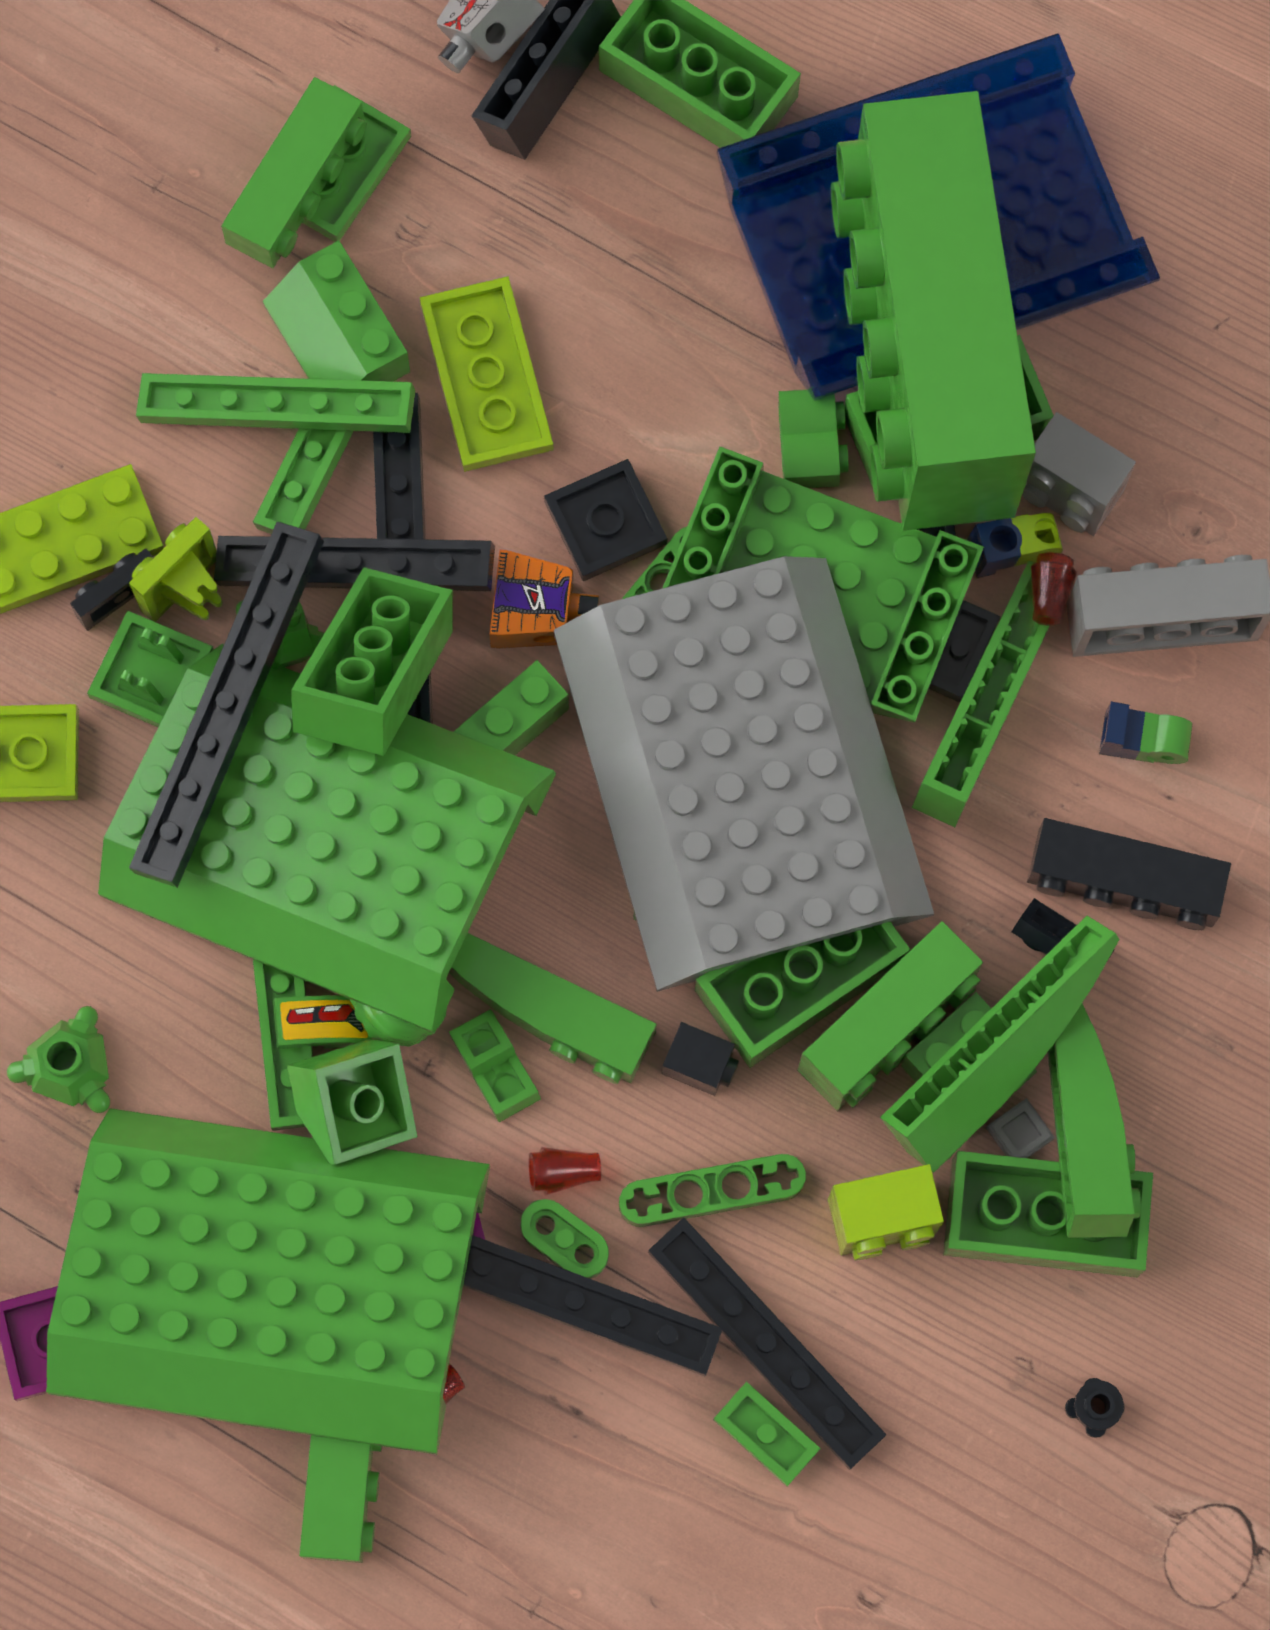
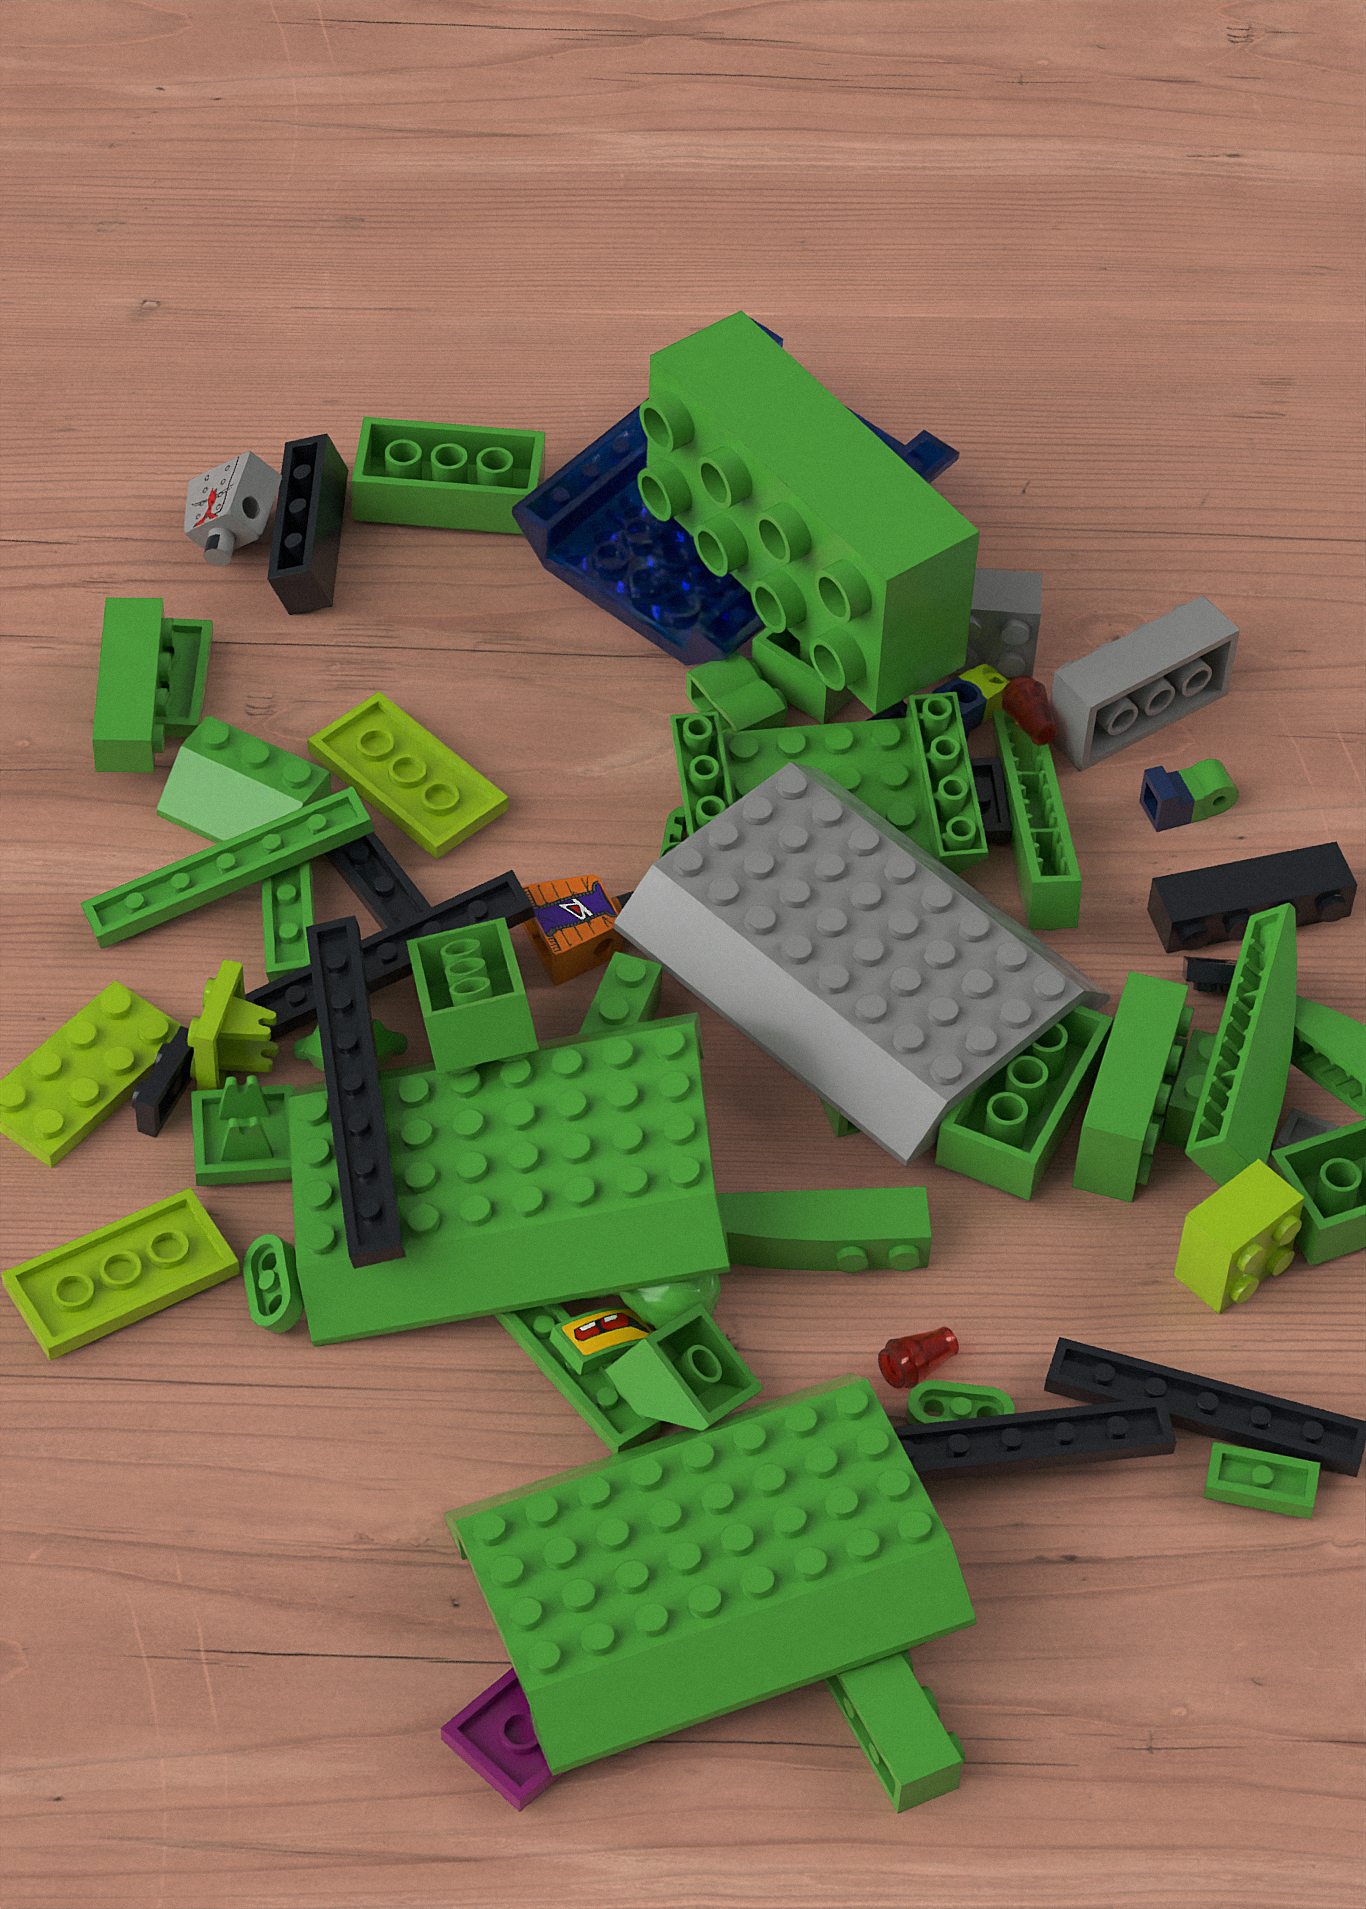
camera: 30 degrees left, 25 degrees down
bright green rock [7,1006,110,1113] -> none
bright green slope [449,1009,541,1122] -> none
black plate [544,459,668,582] -> none
bright green beam [619,1154,806,1227] -> none
black brick [662,1022,739,1096] -> none
none -> bright green plate [243,1234,304,1334]

